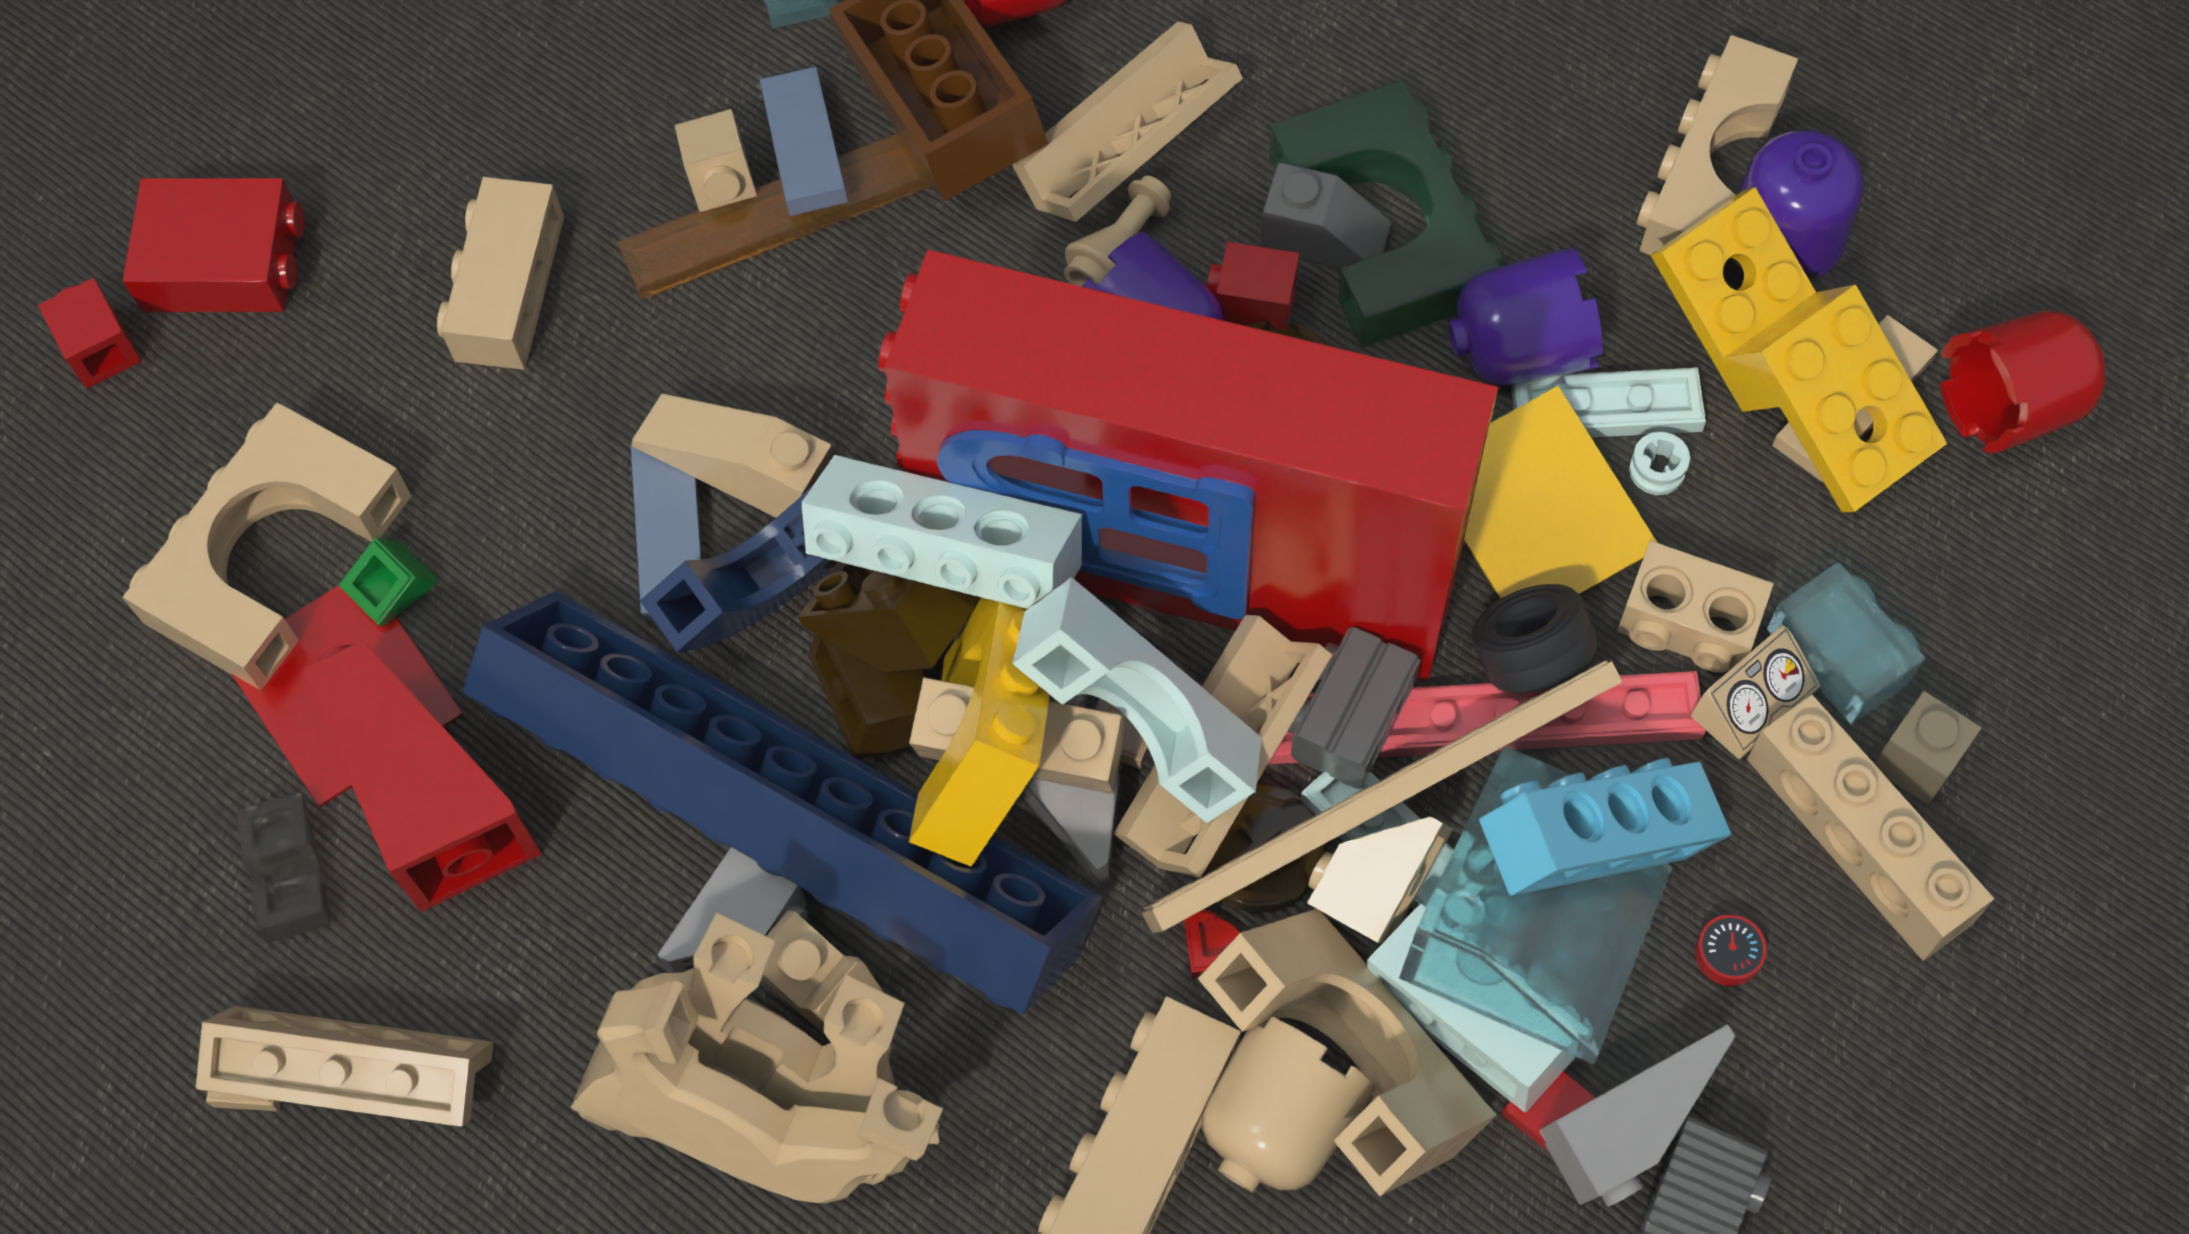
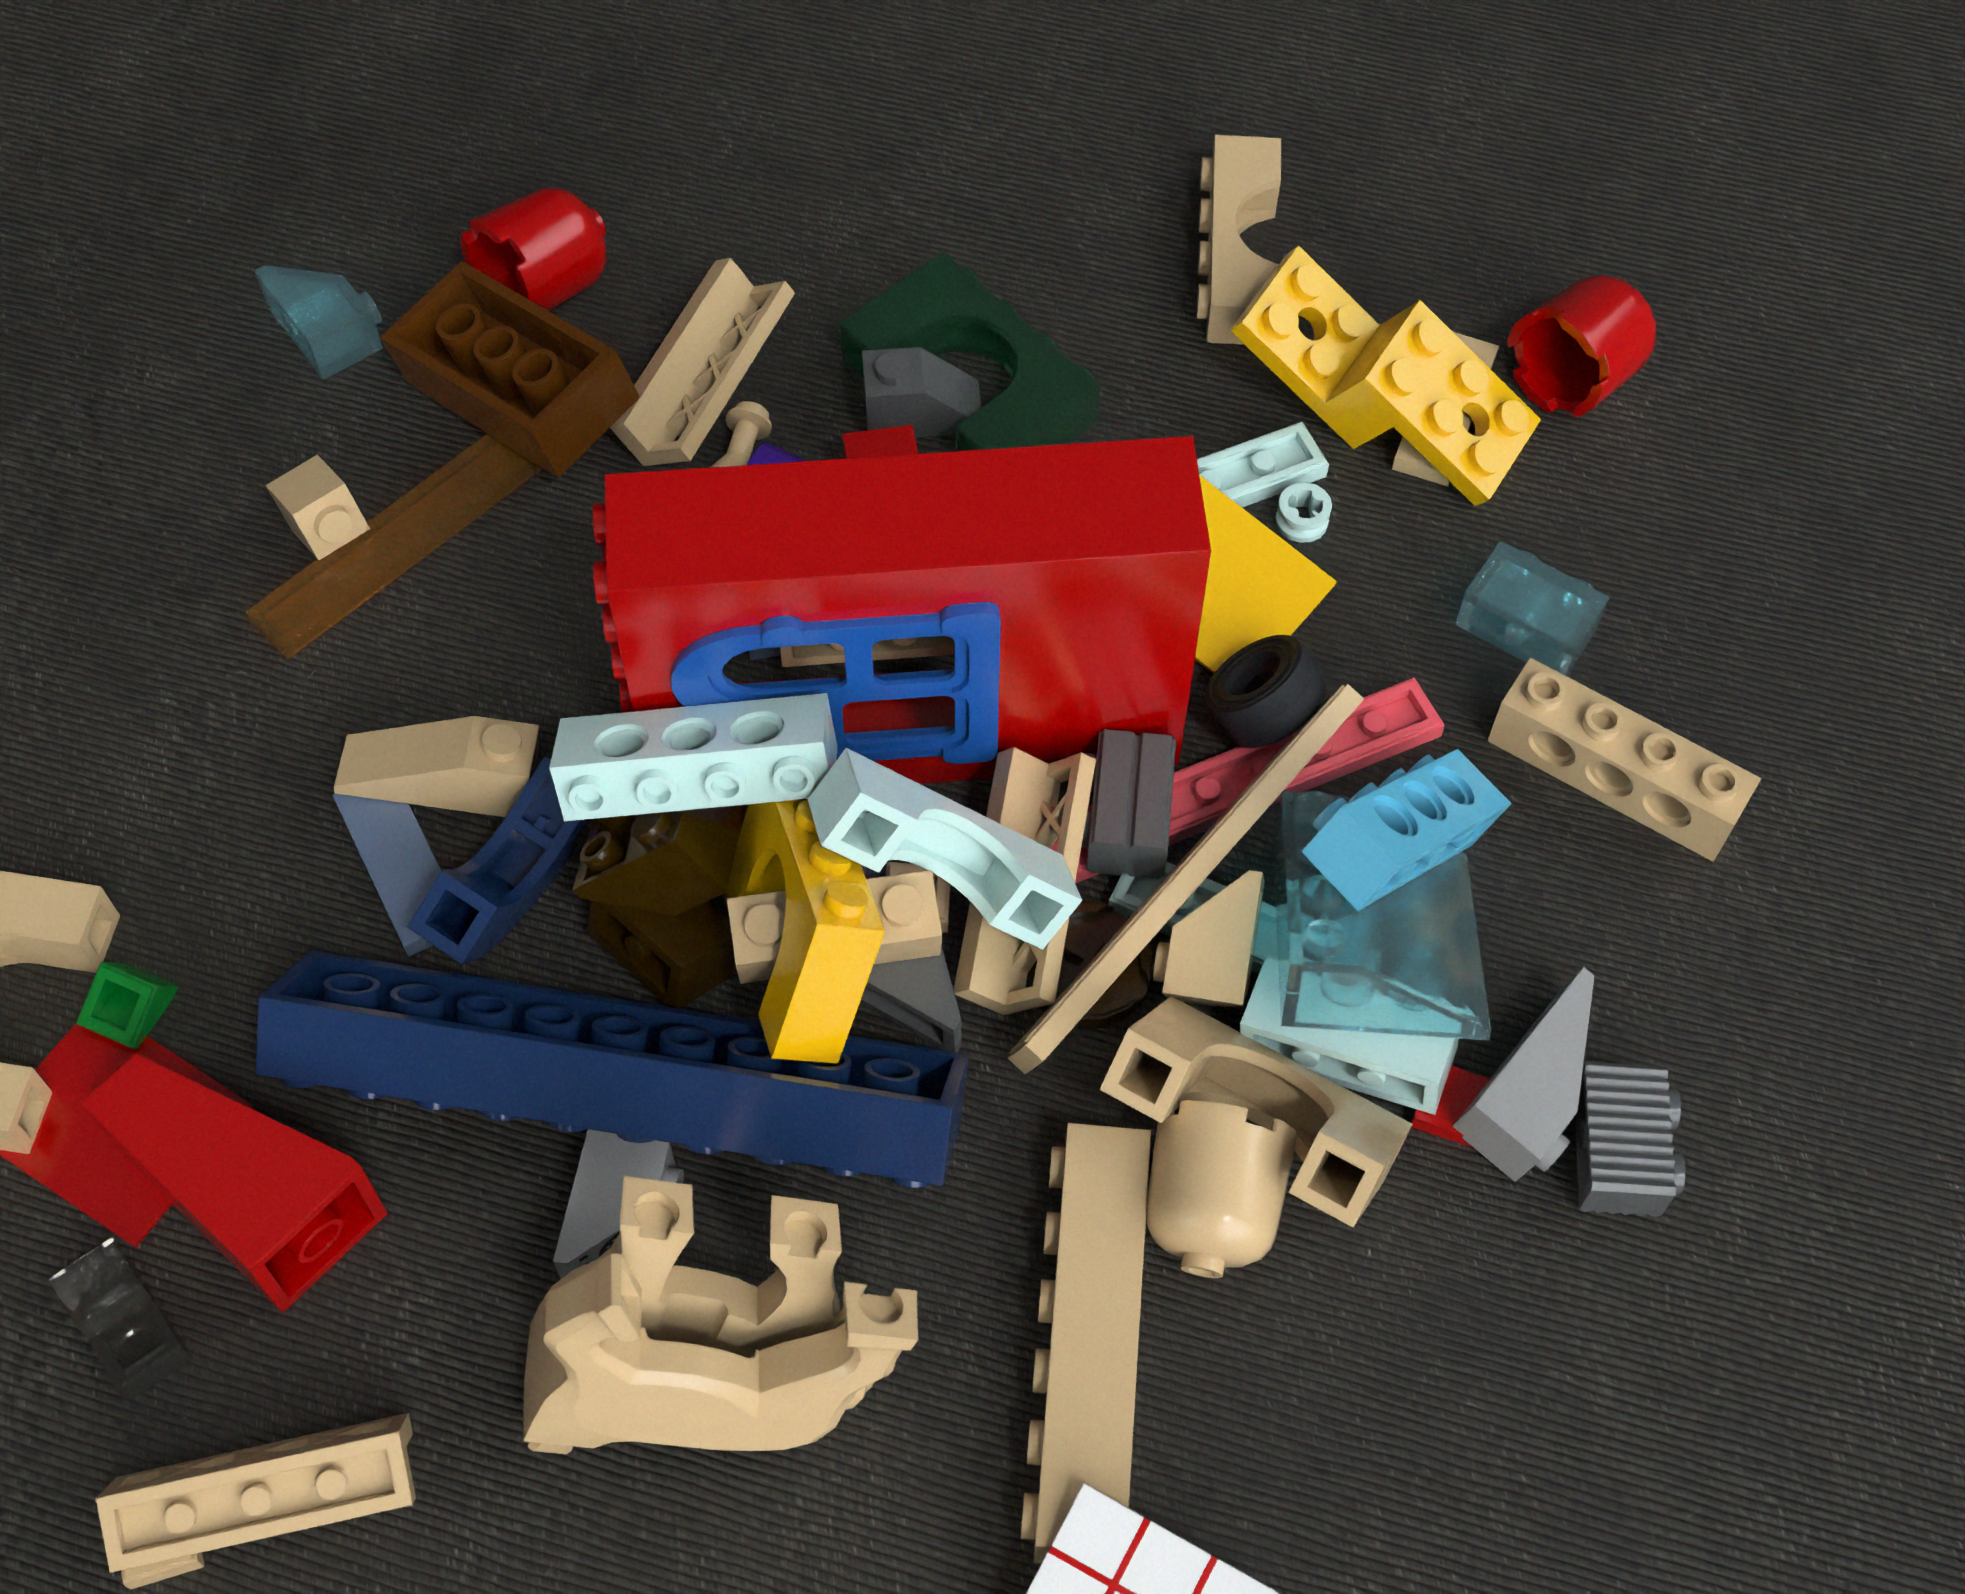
camera: 25 degrees left, 5 degrees down
tan brick [437,177,564,370] -> none
sand blue tile [760,67,848,216] -> none
tan slope [761,911,884,1037] -> none
red tile [1183,909,1241,979] -> none
dark purple cylinder [1448,247,1603,386] -> none
tan brick [1617,541,1774,672] -> none
slope [1690,625,1821,760] -> none
black tile [1695,915,1767,986] -> none
dark purple cylinder [1738,130,1864,275] -> none
dark tan brick [1875,691,1982,805] -> none

